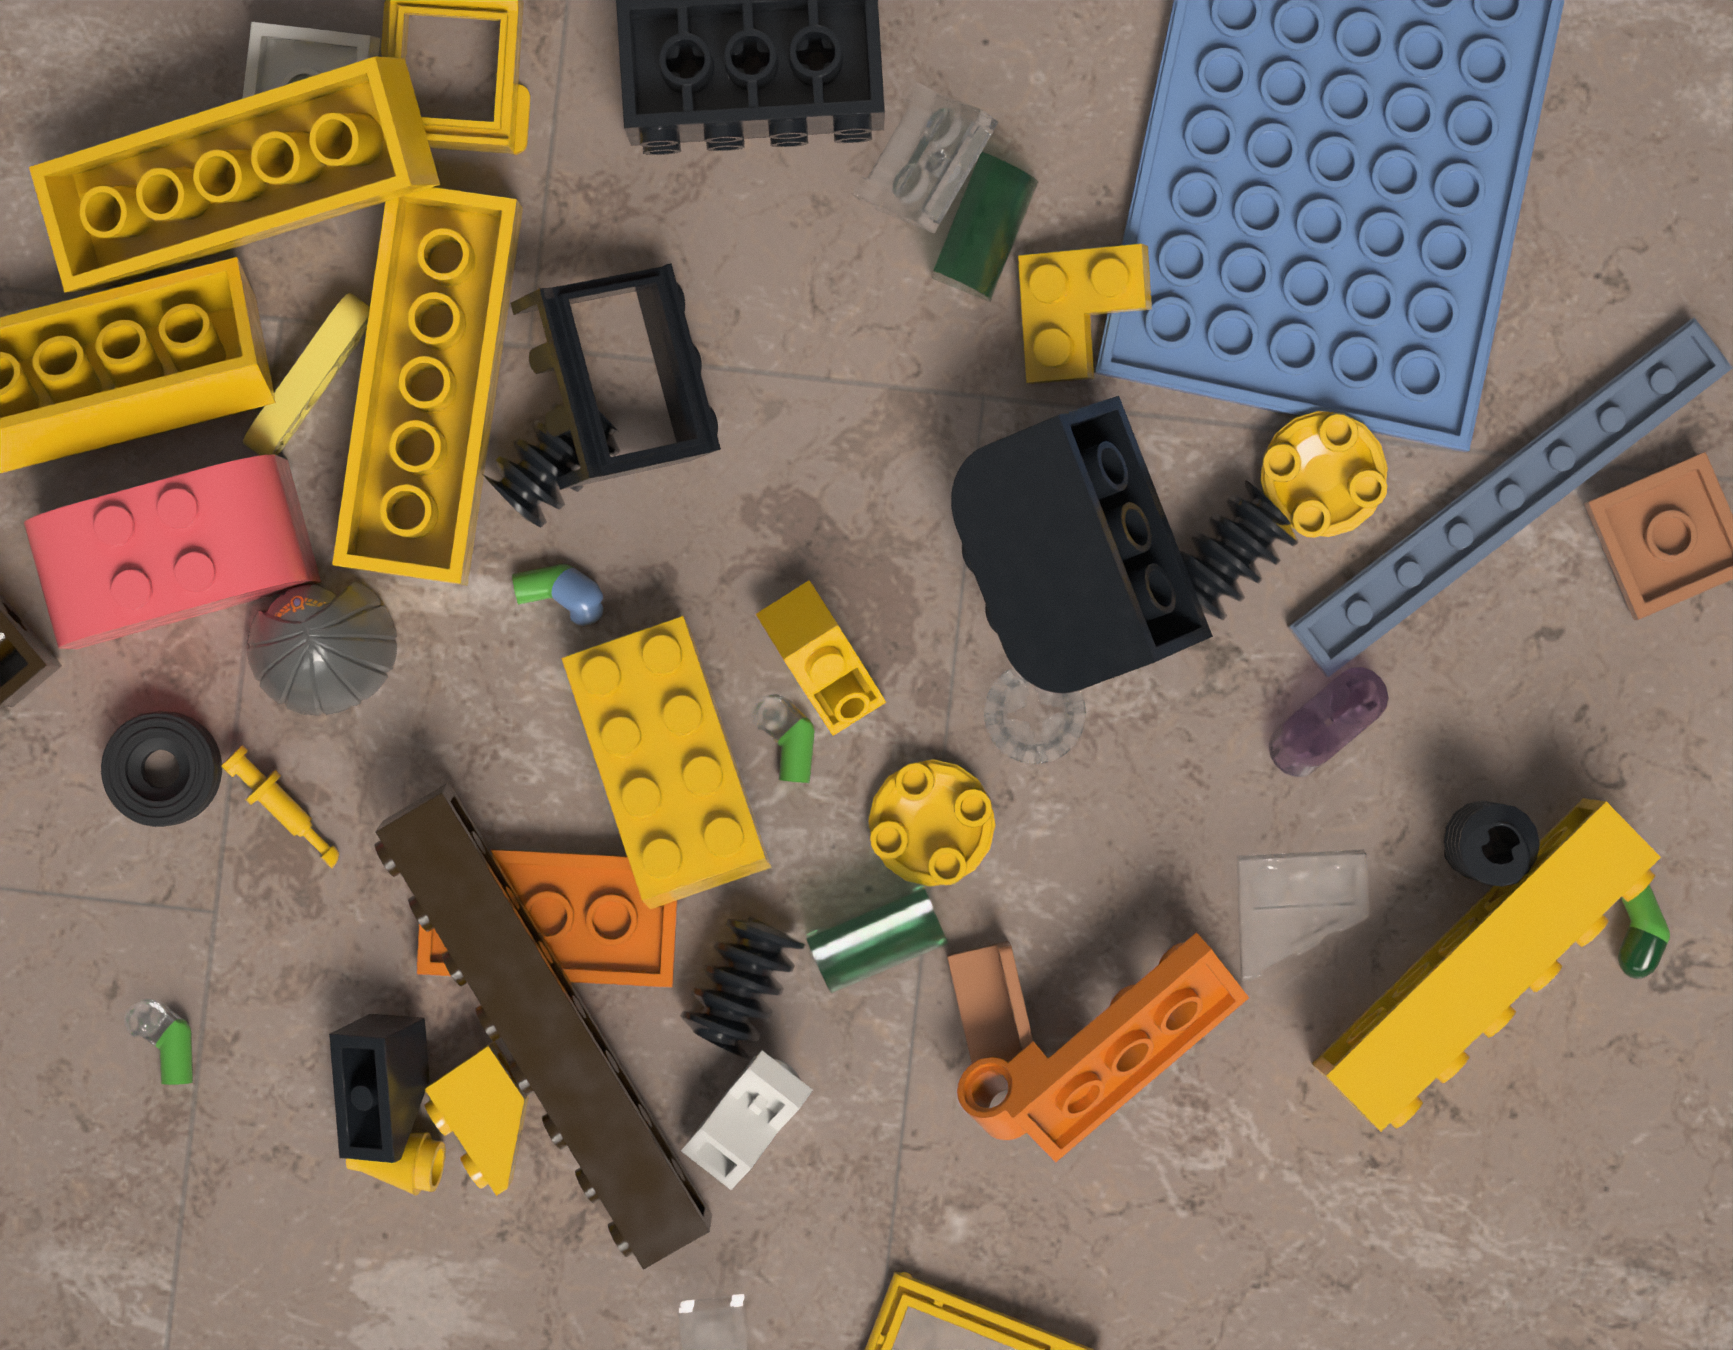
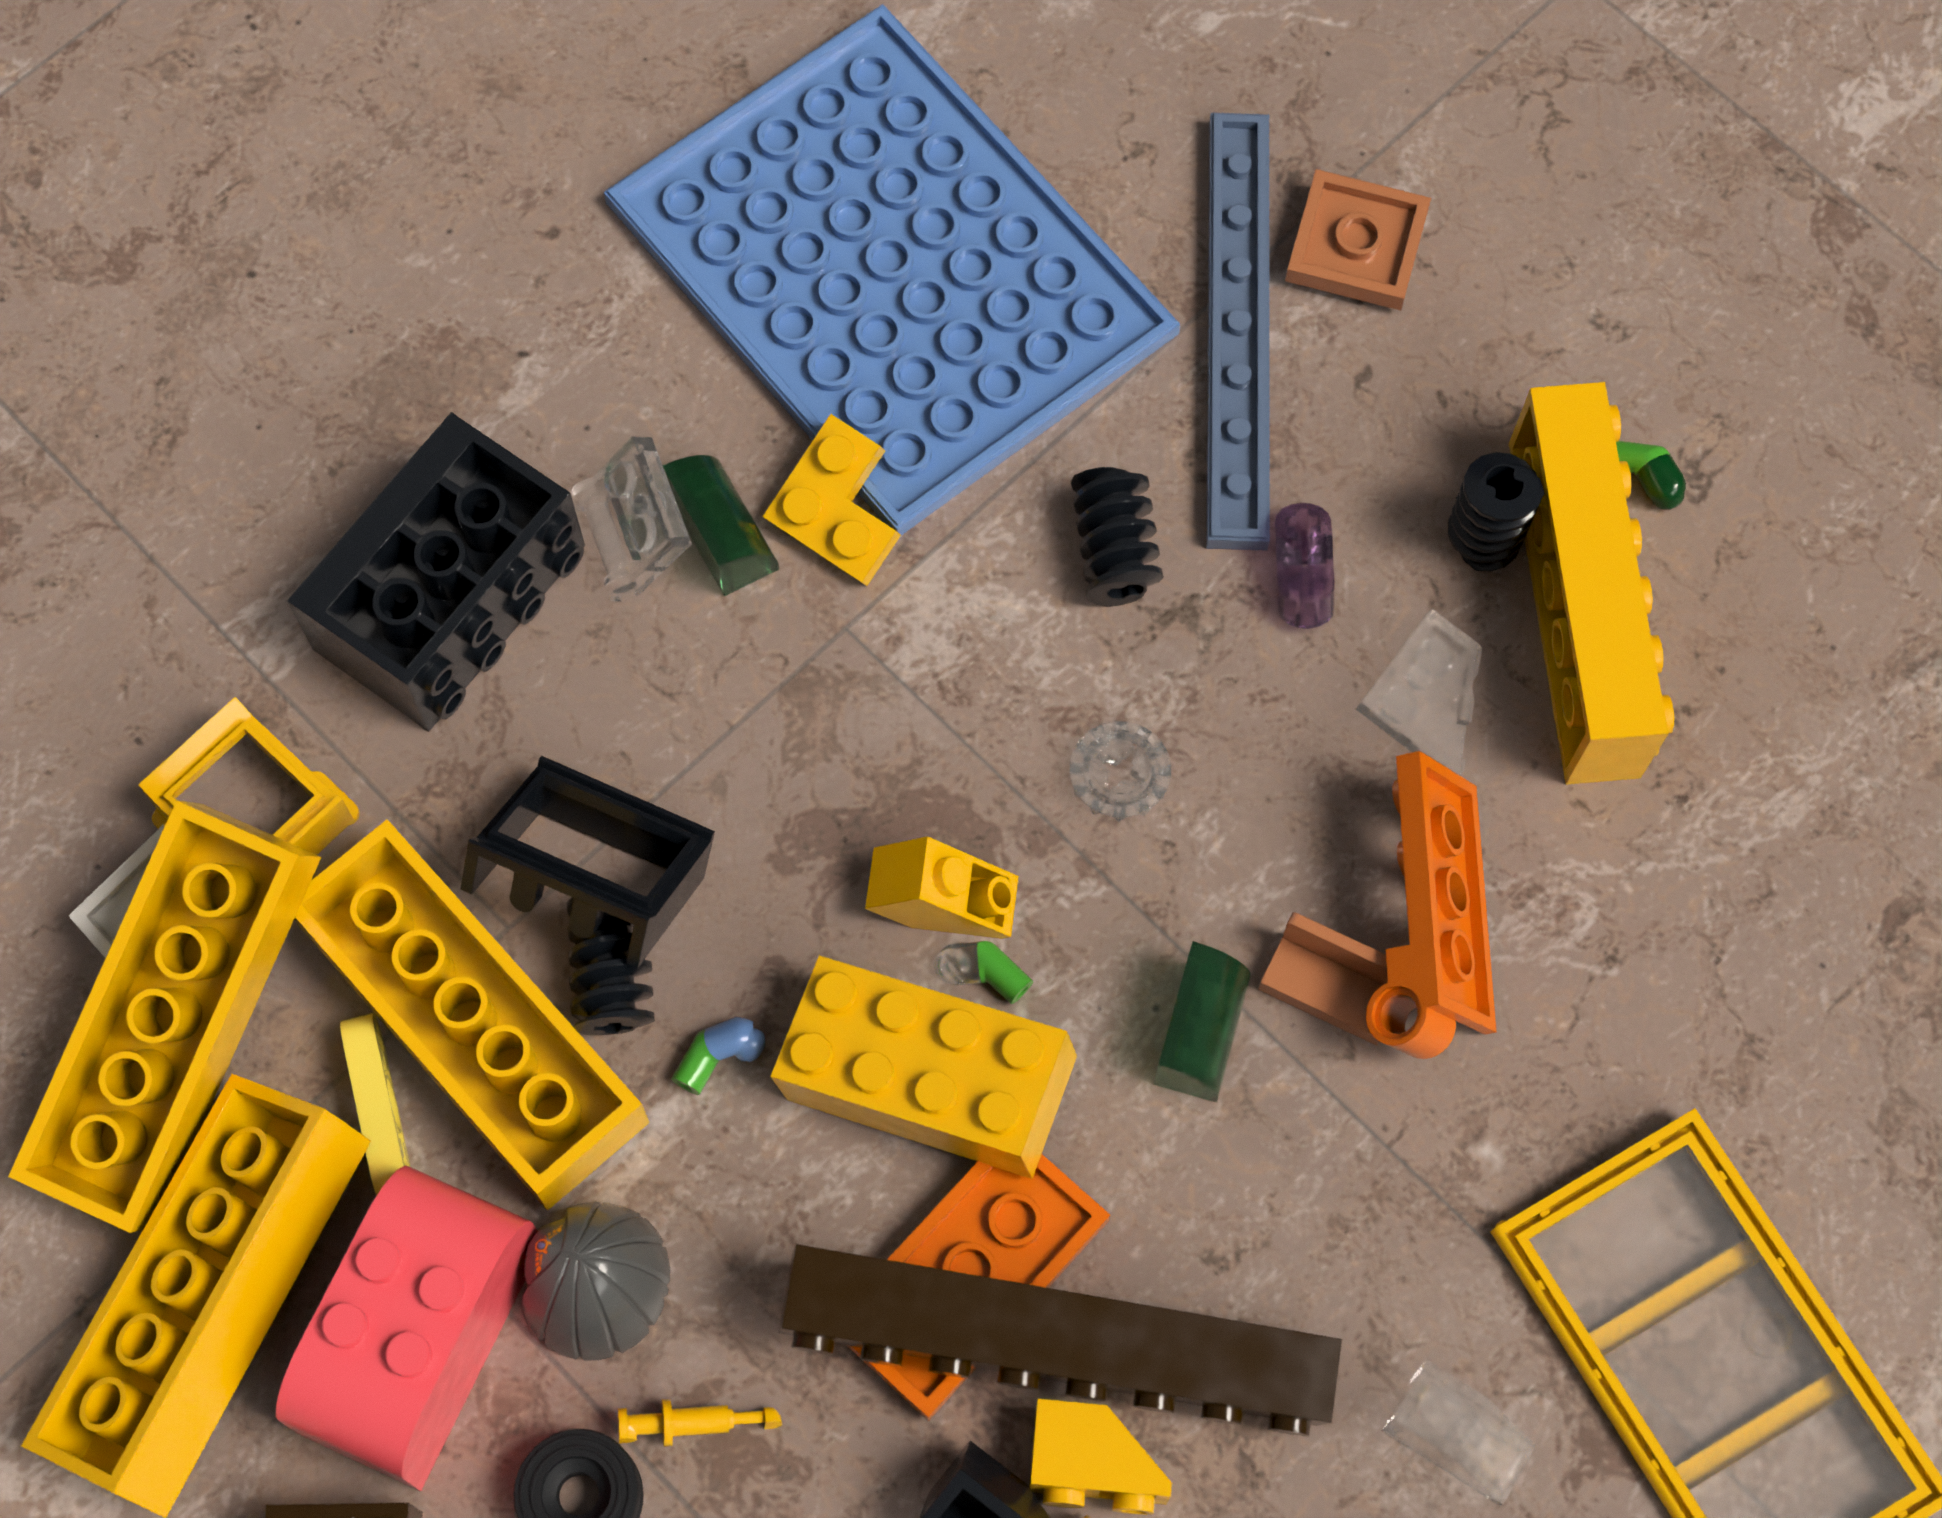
camera: 50 degrees left, 20 degrees down
black piece [680,917,806,1060] -> none
white brick [681,1051,813,1190] -> none
yellow dish [868,759,996,887] -> none
black brick [951,396,1213,693] -> none
yellow dish [1260,411,1388,538] -> none

